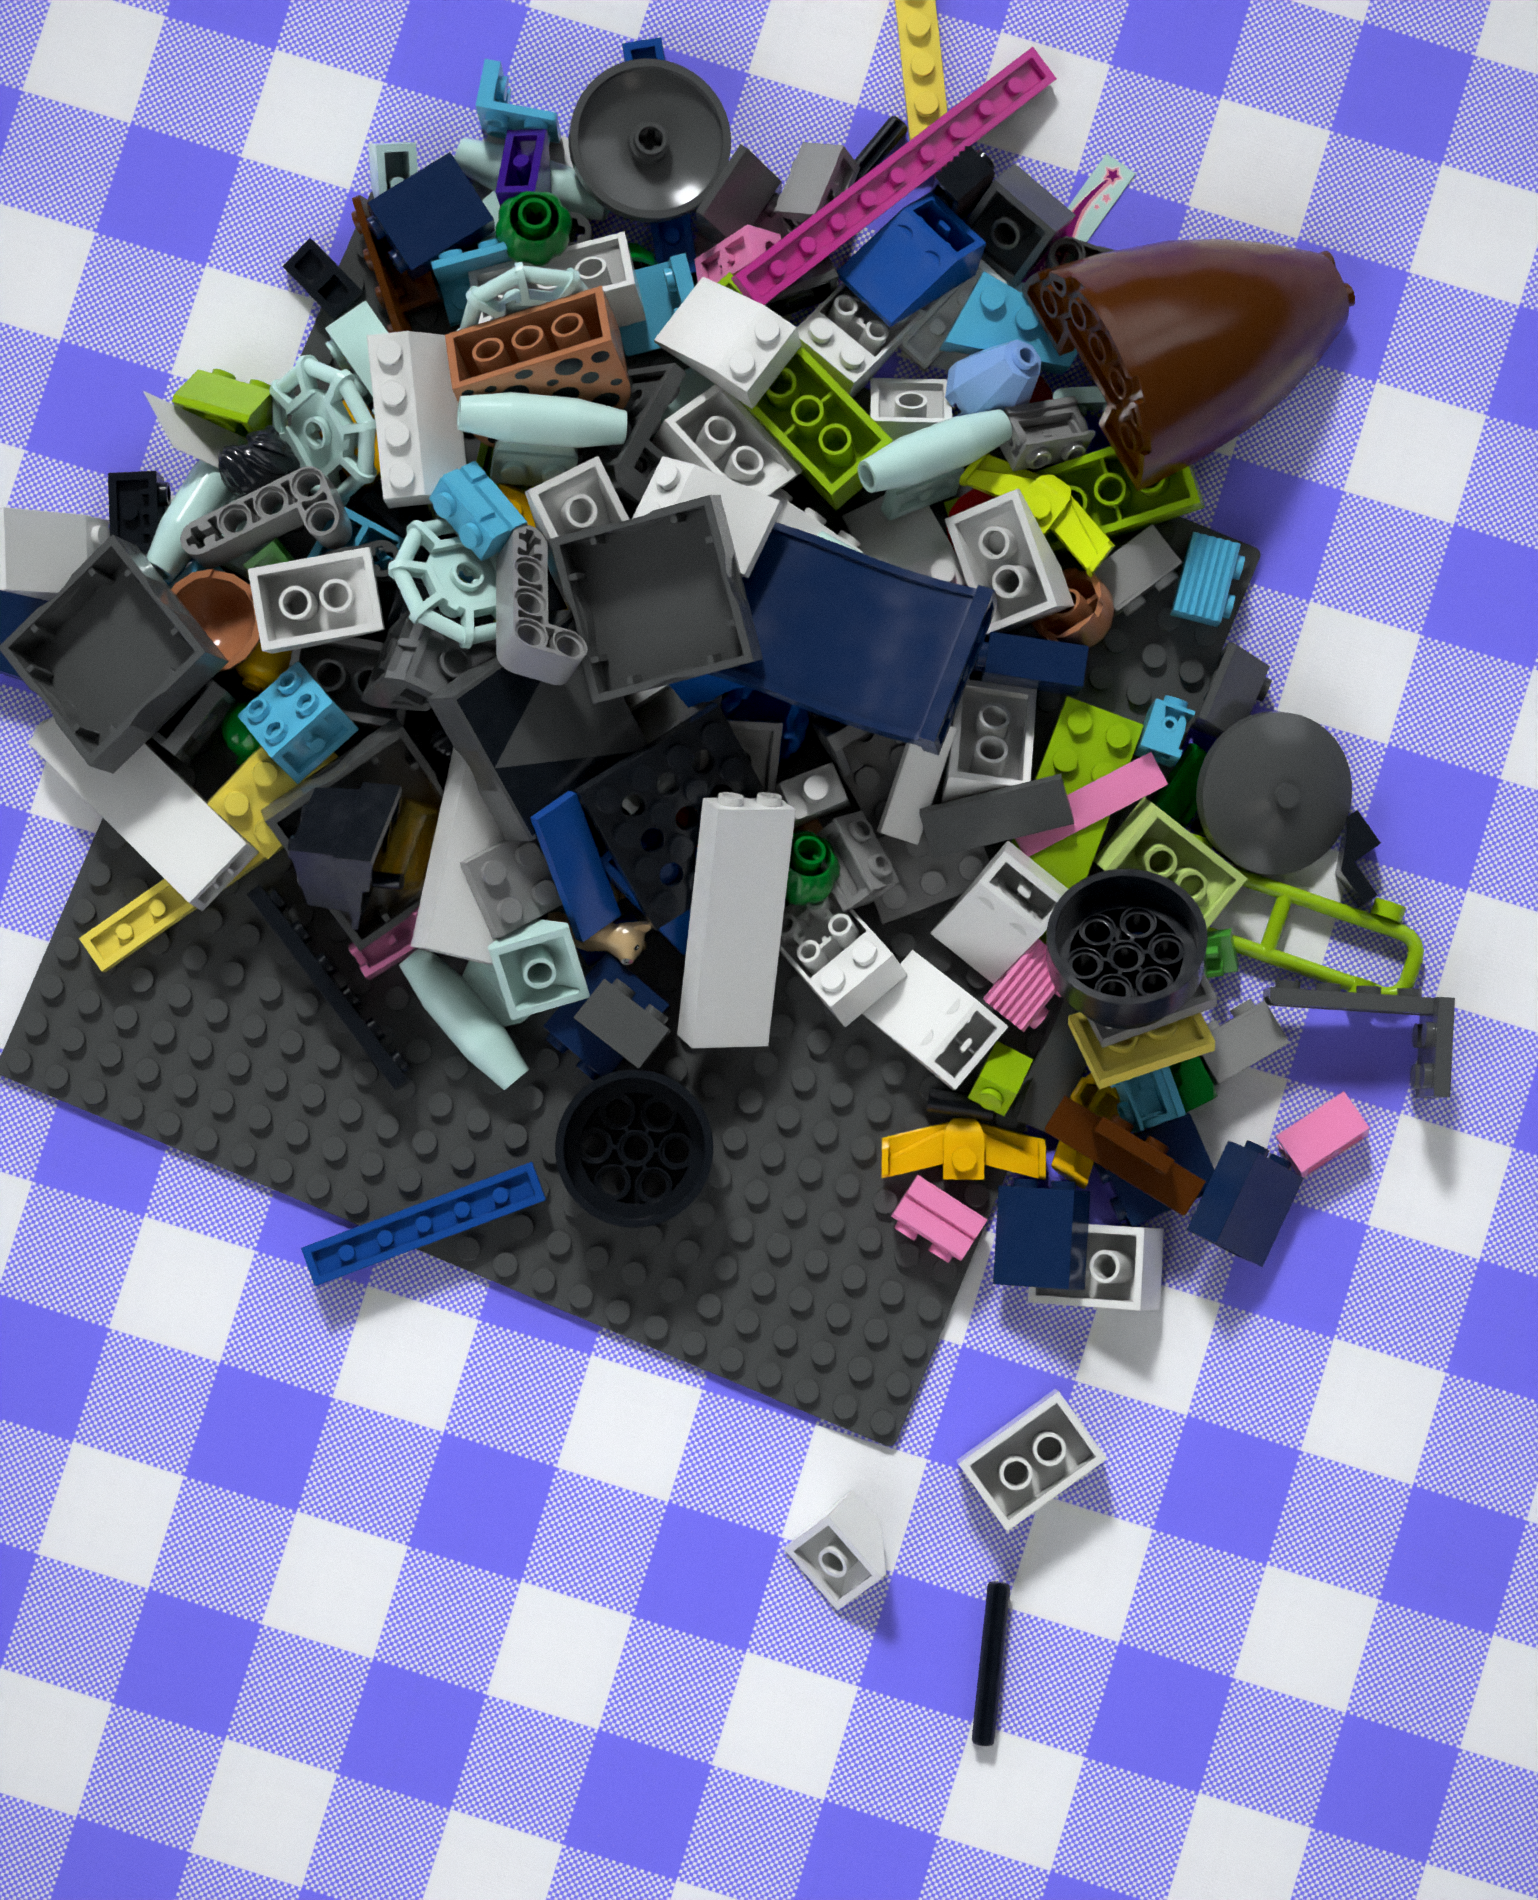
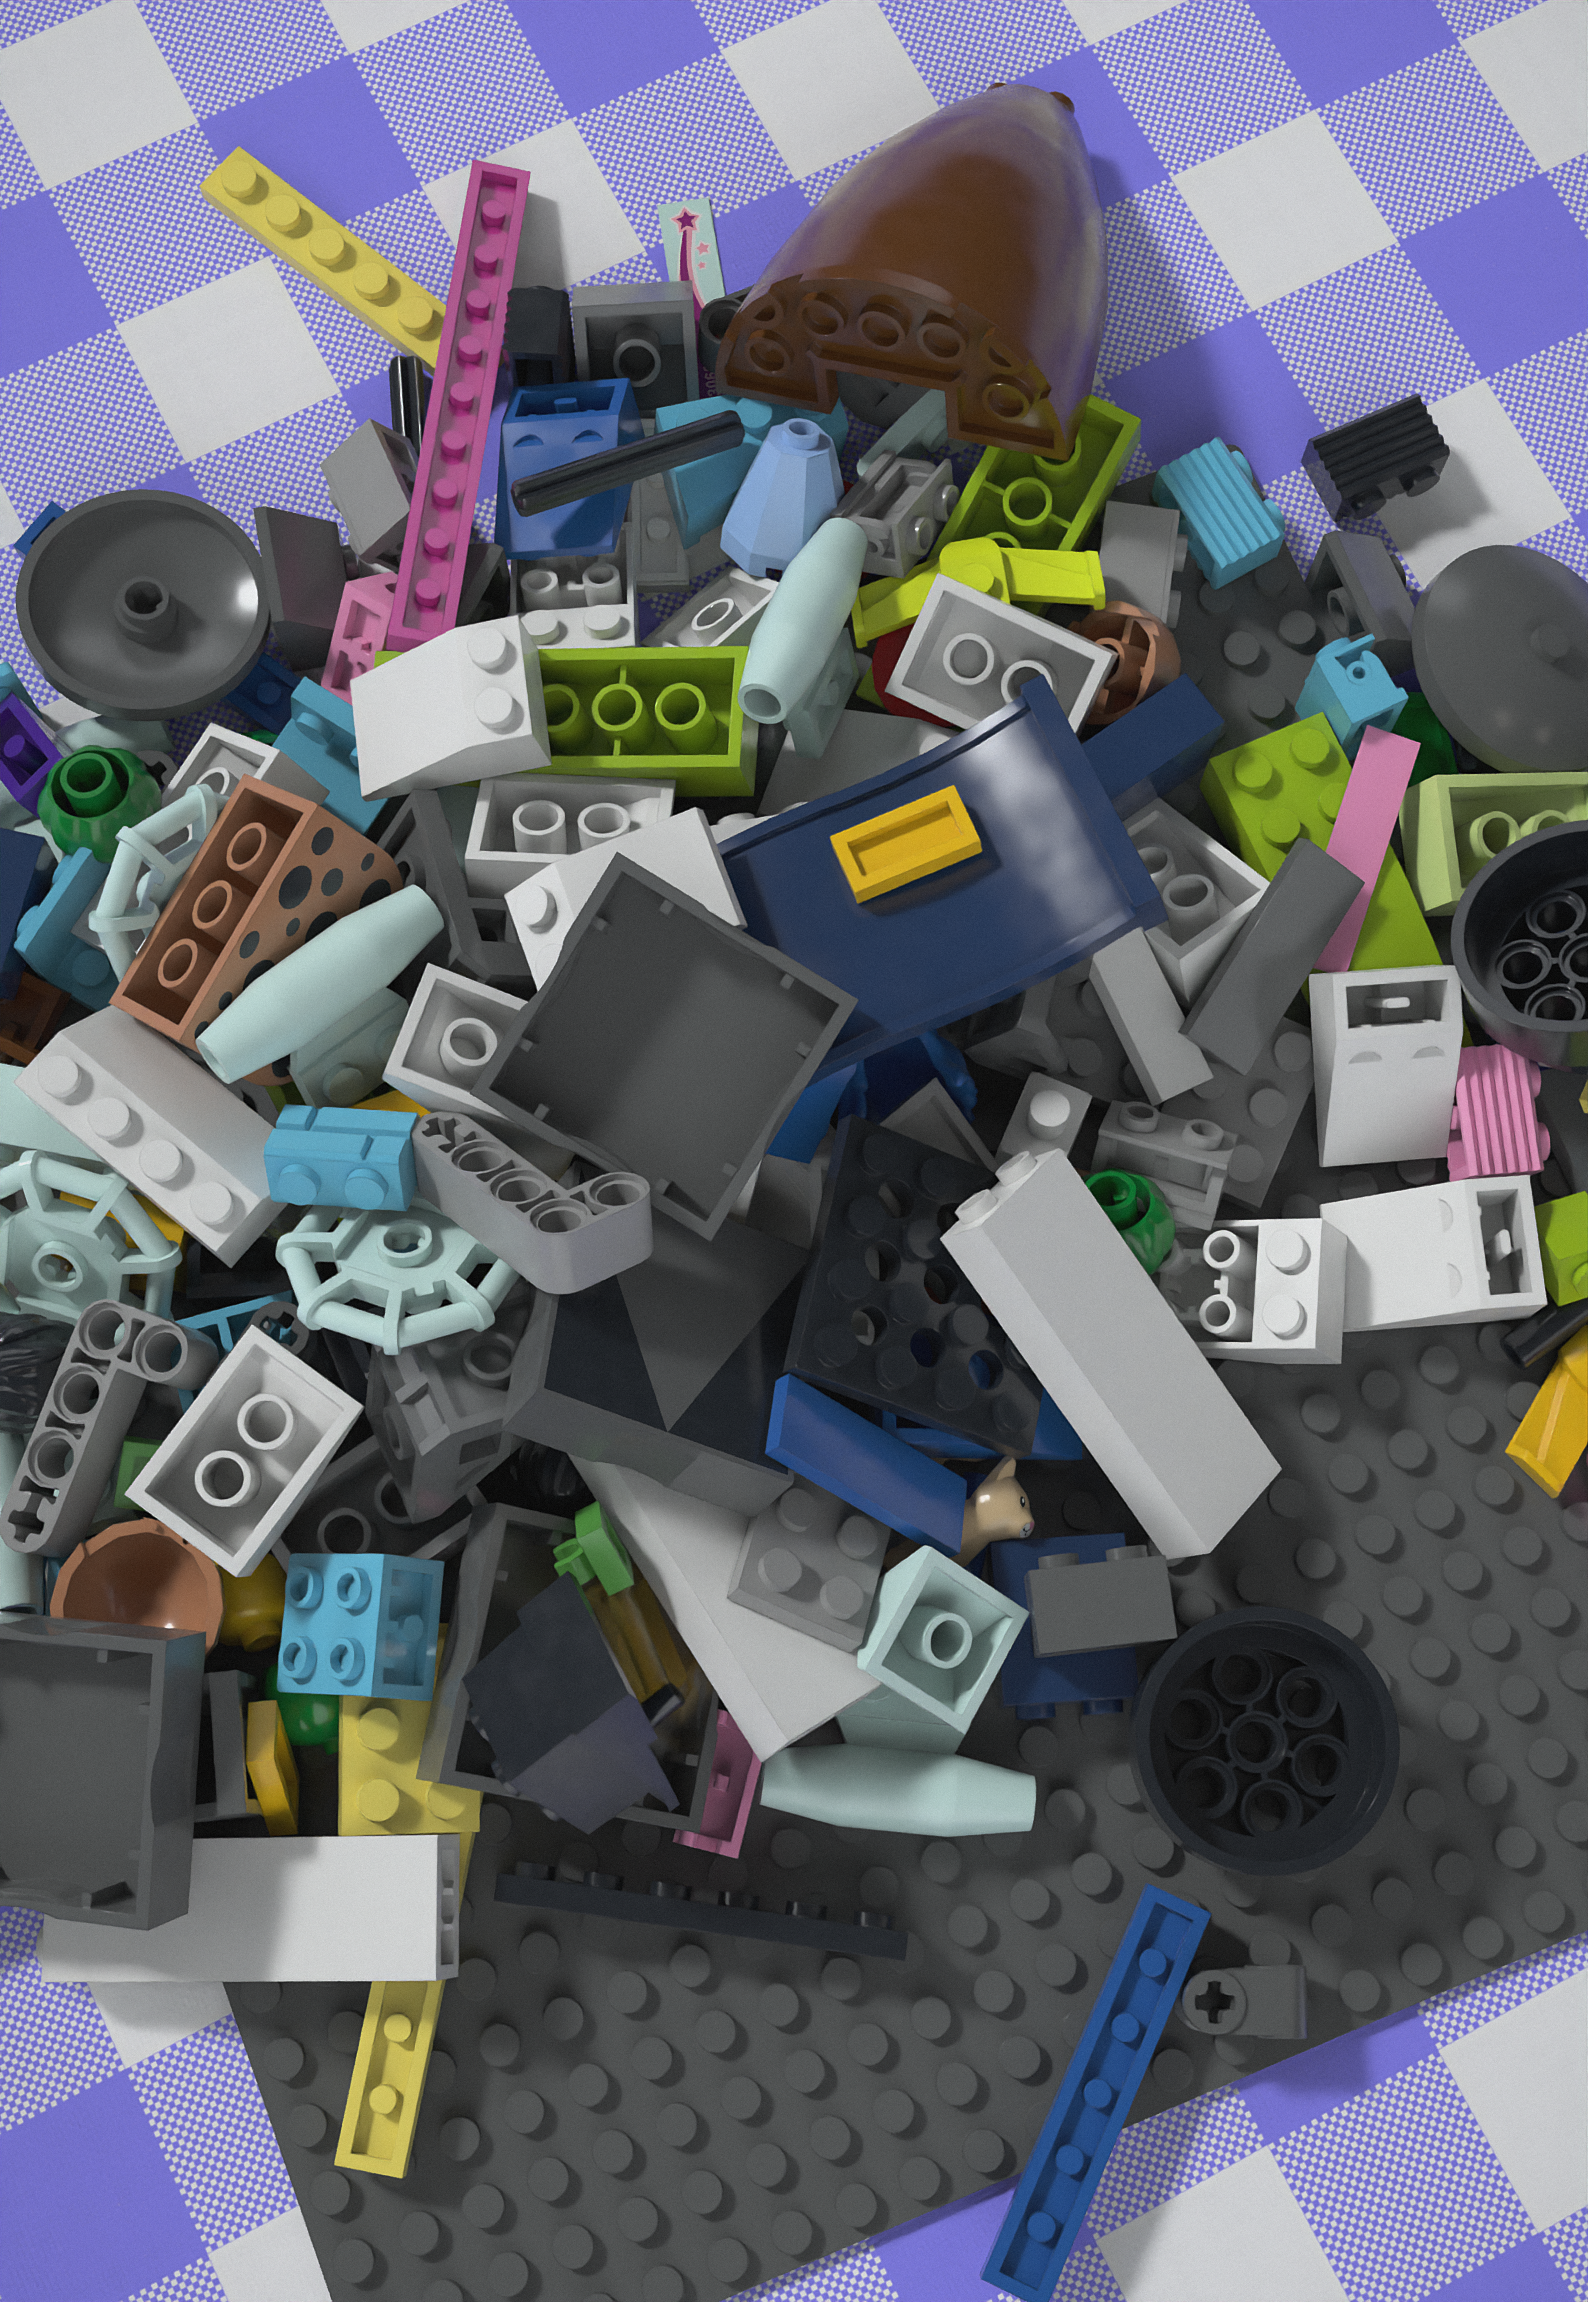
camera: 50 degrees left, 10 degrees down
none -> yellow tile [246,1700,300,1837]
none -> black axle [510,410,745,517]
none -> bright green tile [553,1500,634,1596]
none -> yellow tile [830,785,982,904]
none -> dark grey piece [1173,1964,1309,2039]
none -> black brick [1301,393,1450,522]

